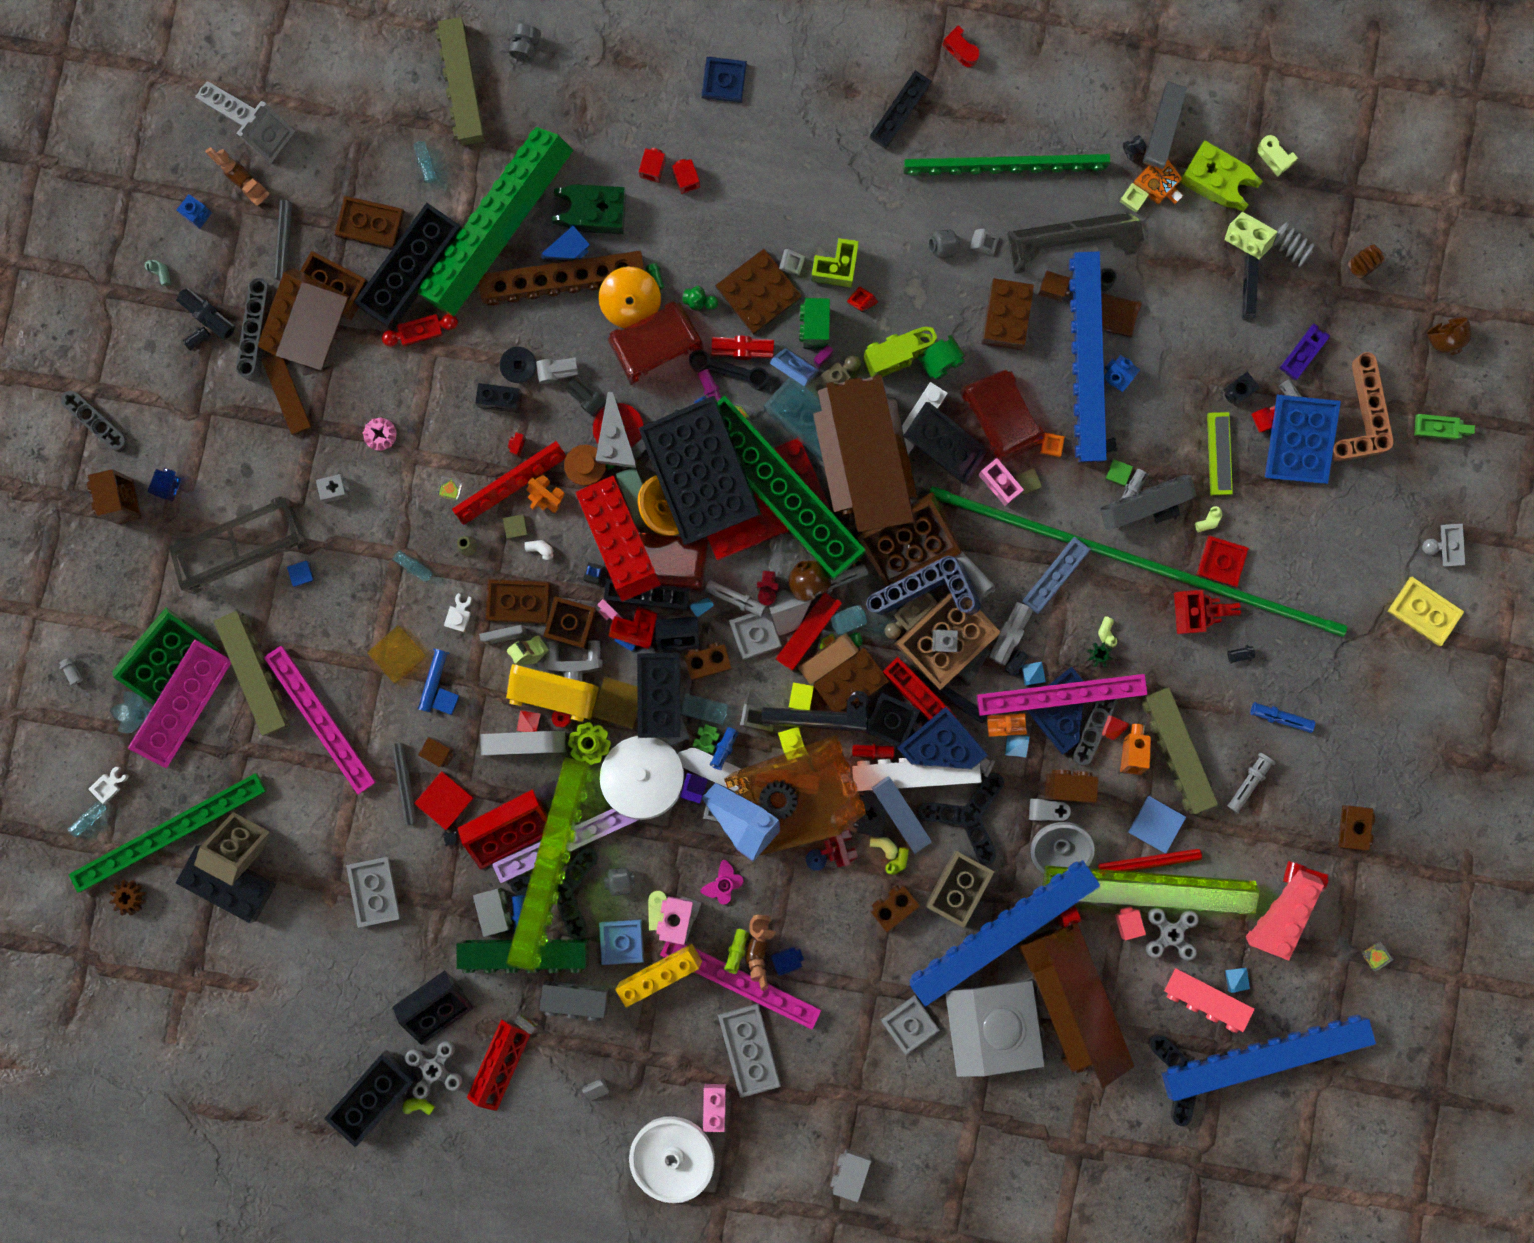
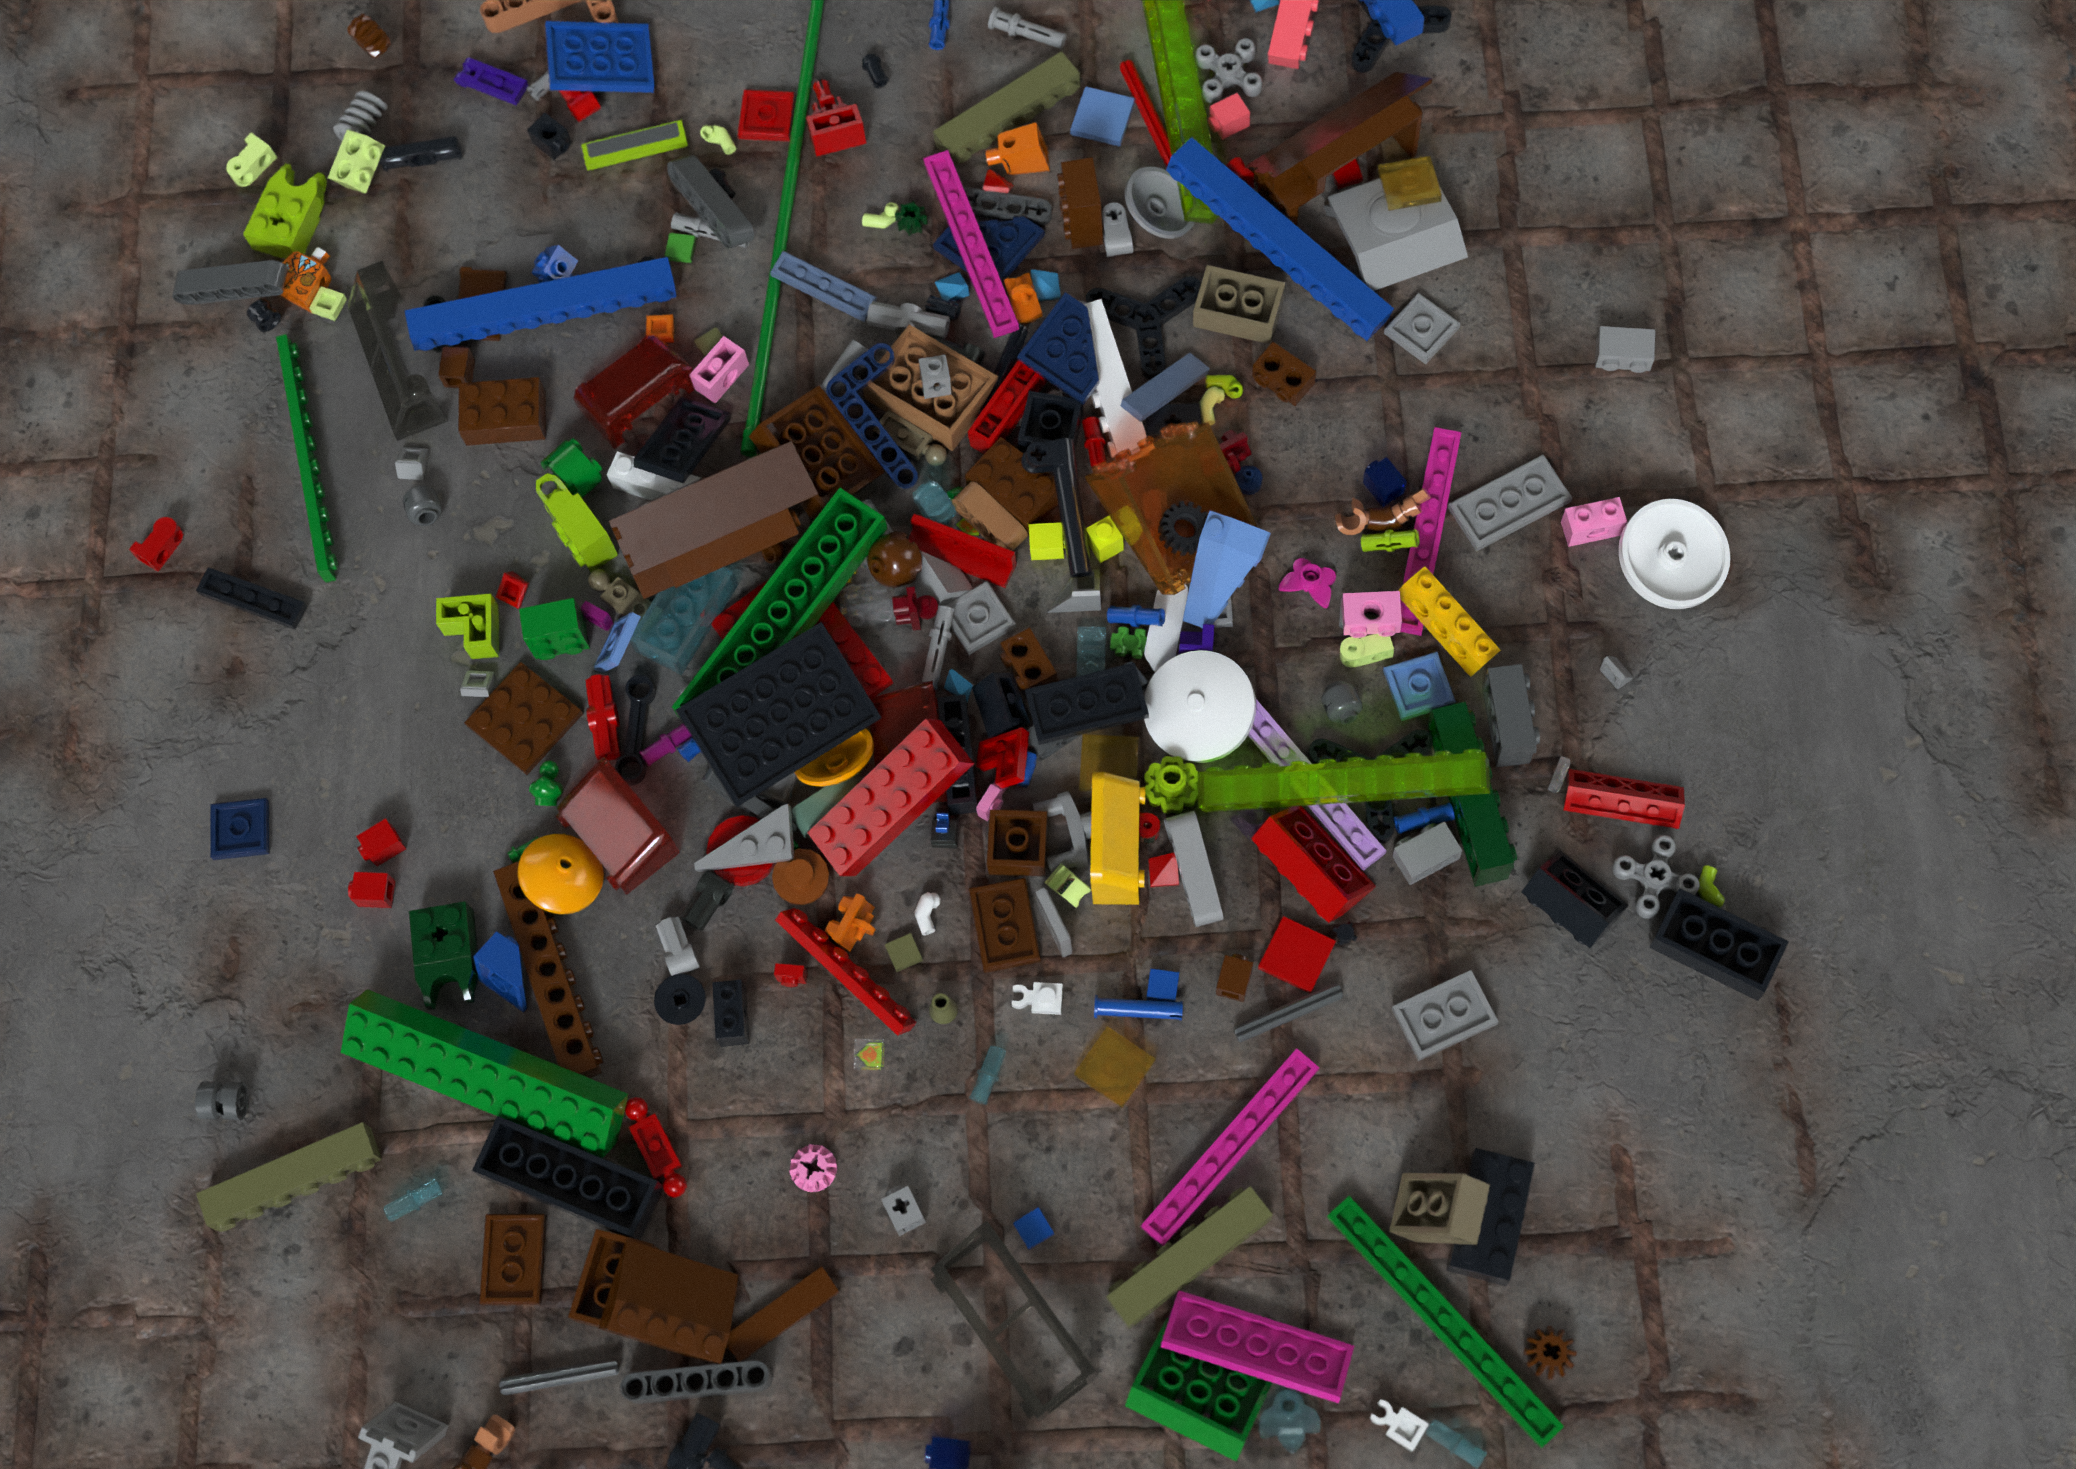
camera: 95 degrees left, 15 degrees down
none -> clear yellow tile [1378,156,1442,211]

